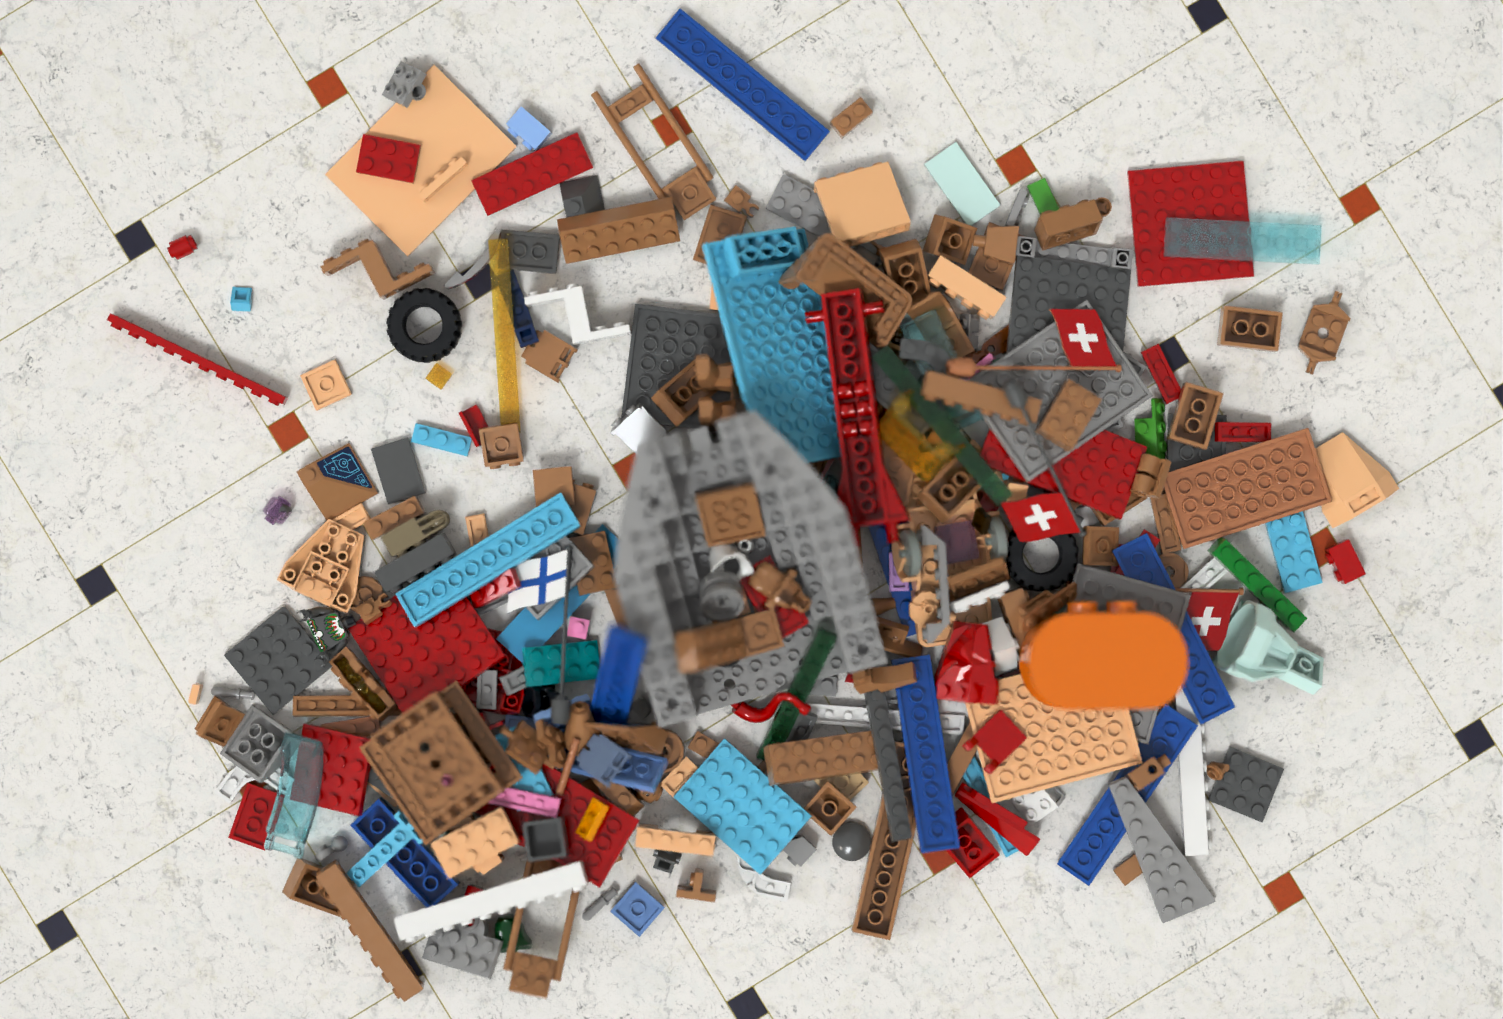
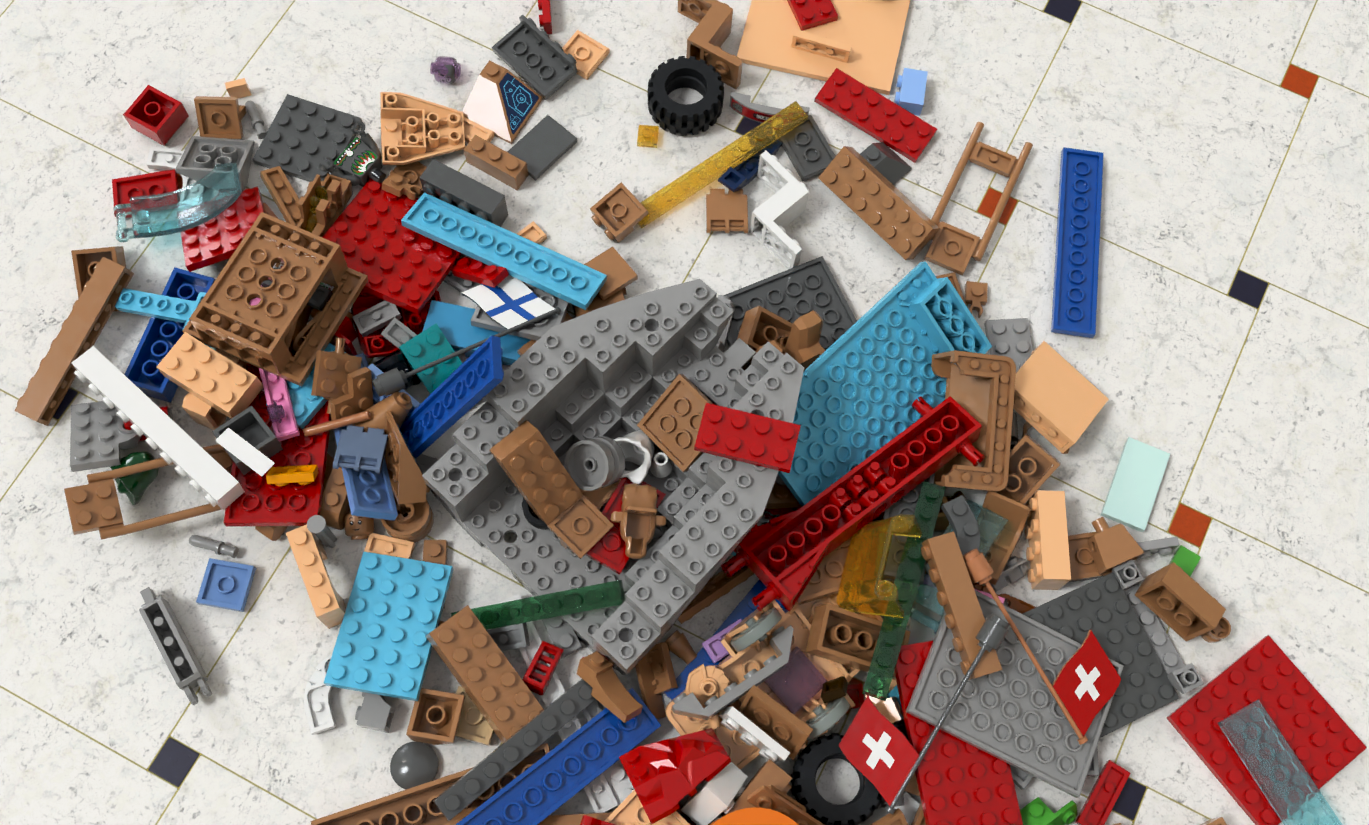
camera: 55 degrees right, 20 degrees down
light grey plate [314,836,348,862] -> none
dark tan brick [380,510,450,558] -> none
medium azure plate [411,423,472,457] -> none
red panel [459,404,489,448] -> none
dark grey brick [653,849,682,874] -> none
medium nougat bracket [676,868,716,902] -> none
red animal [731,692,811,723] -> none
medium nougat brick [830,97,873,139] -> none
medium nougat slope [923,214,977,265] -> none
medium nougat brick [1035,379,1102,452] -> none
none -> red brick [123,85,189,146]
none -> light grey hinge [139,587,212,706]
none -> white sticker [215,428,275,477]
none -> clear purple plate [267,401,285,423]
none -> light grey axle [307,515,337,548]
none -> dark grey bracket [492,15,577,100]
none -> red slope [522,641,564,696]
none -> red plate [694,403,801,473]

